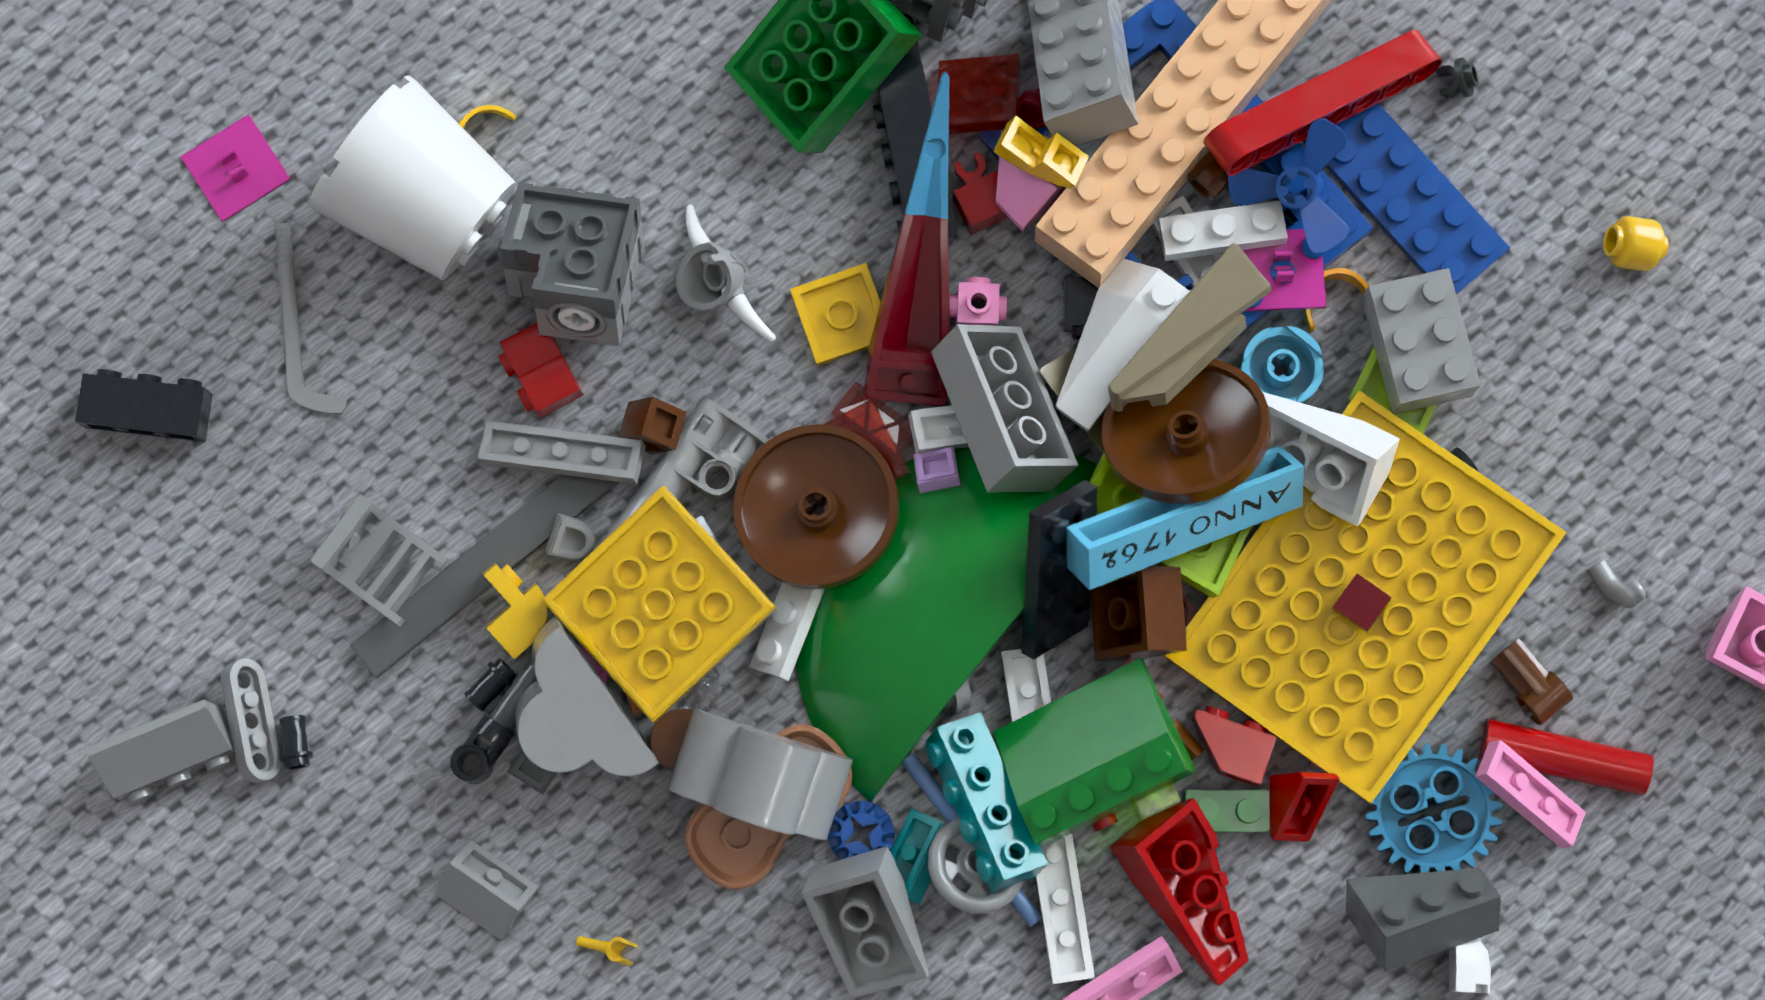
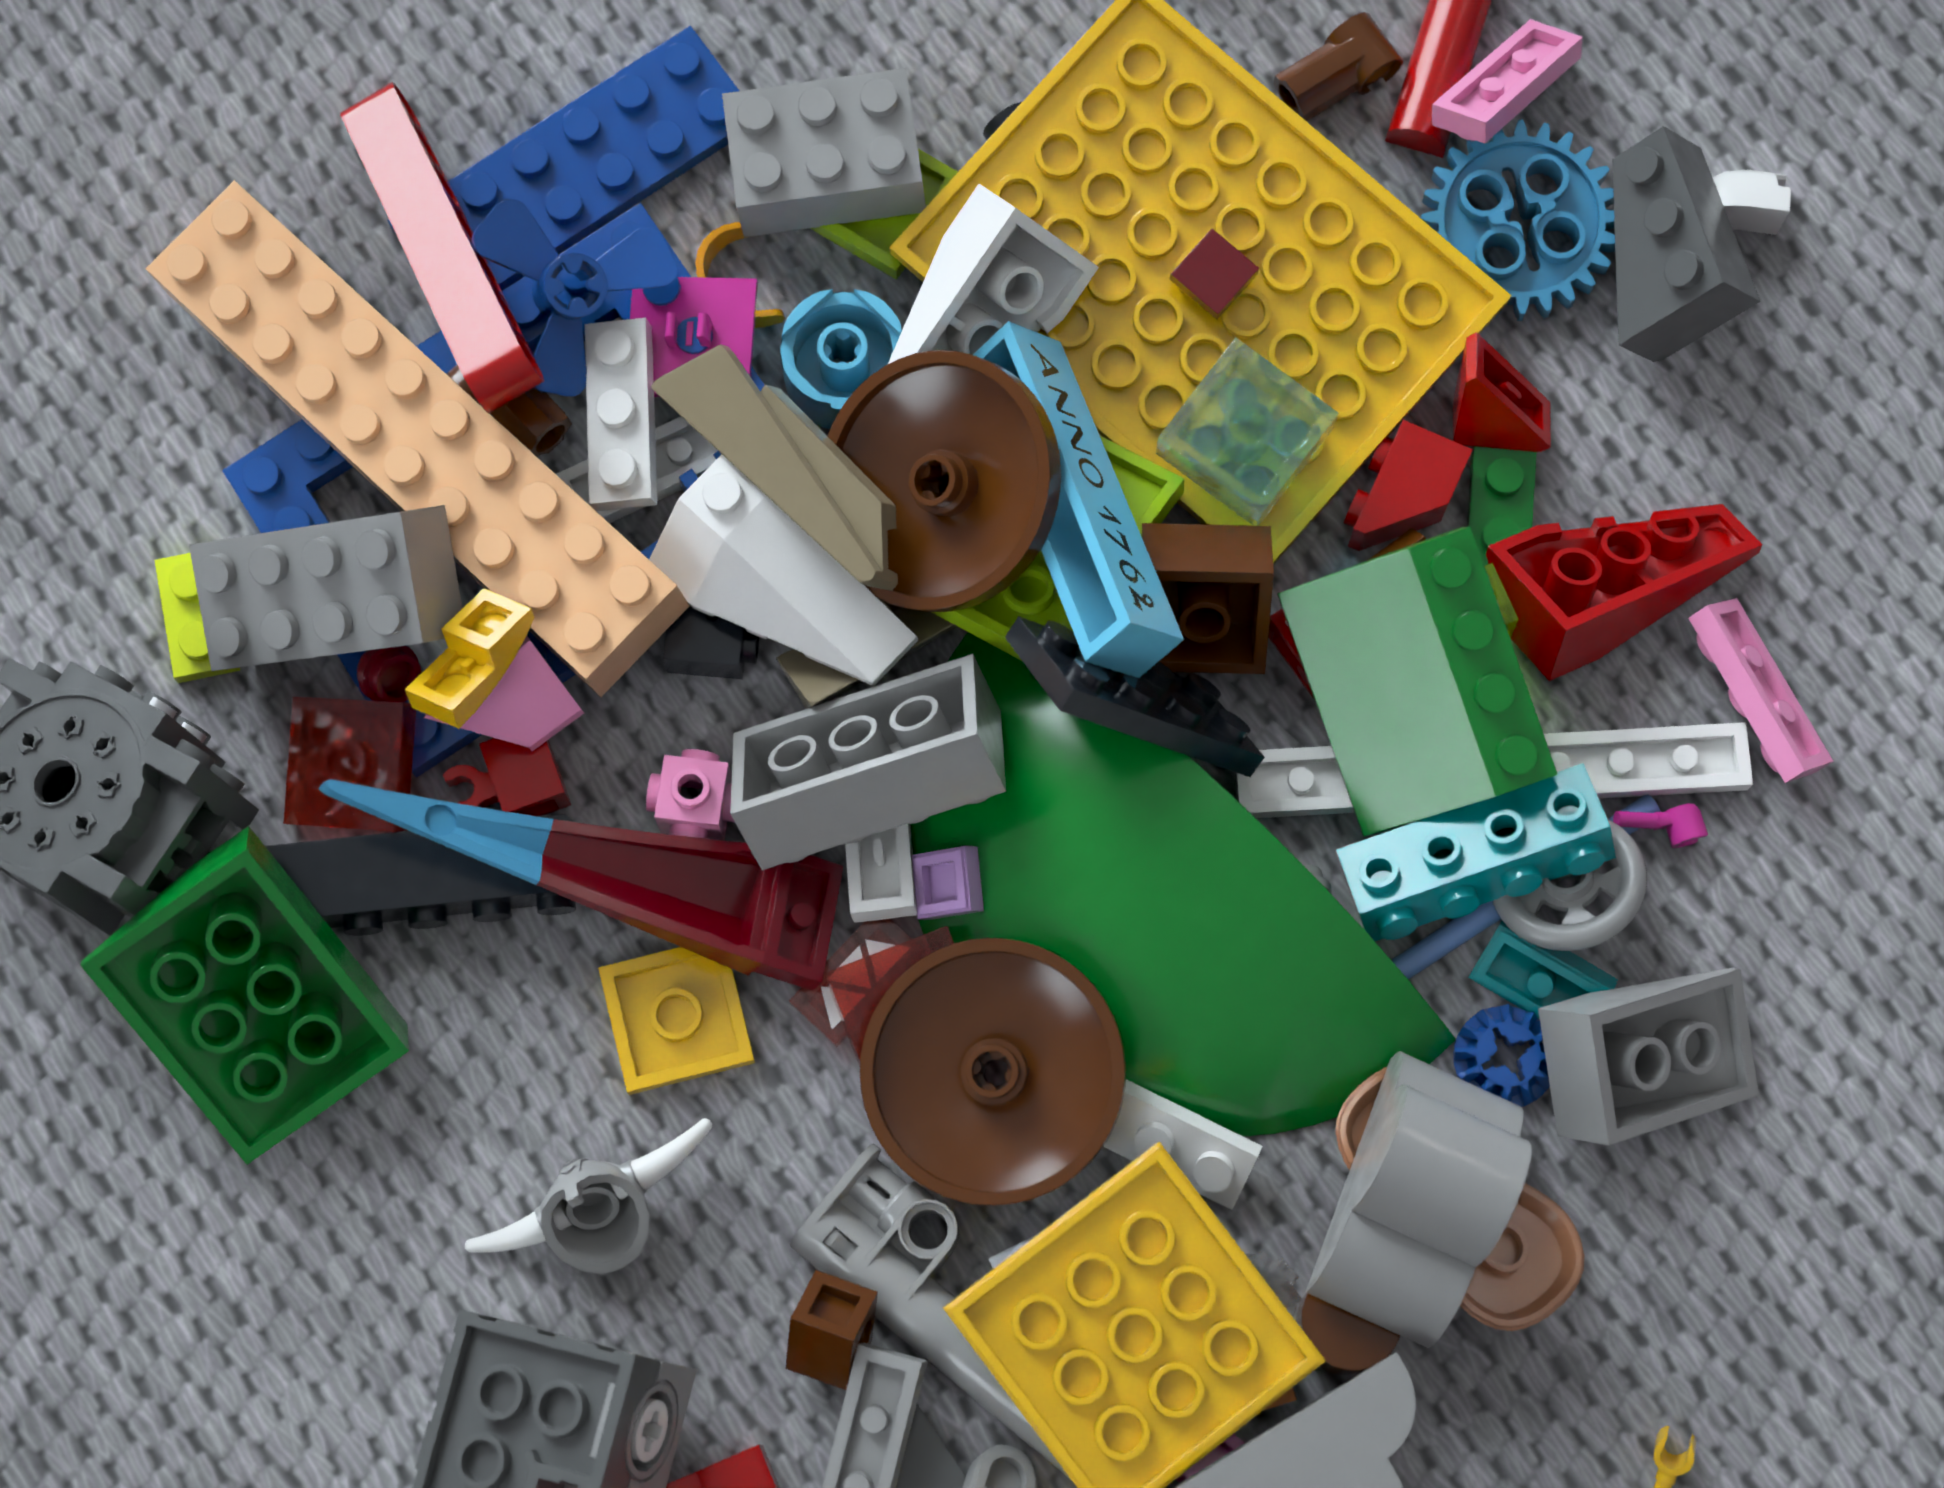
camera: 85 degrees left, 5 degrees down
pearl dark grey plate [1436,57,1479,98] -> none
none -> clear light blue brick [1156,337,1339,526]
none -> dark pink hand [1613,803,1708,848]

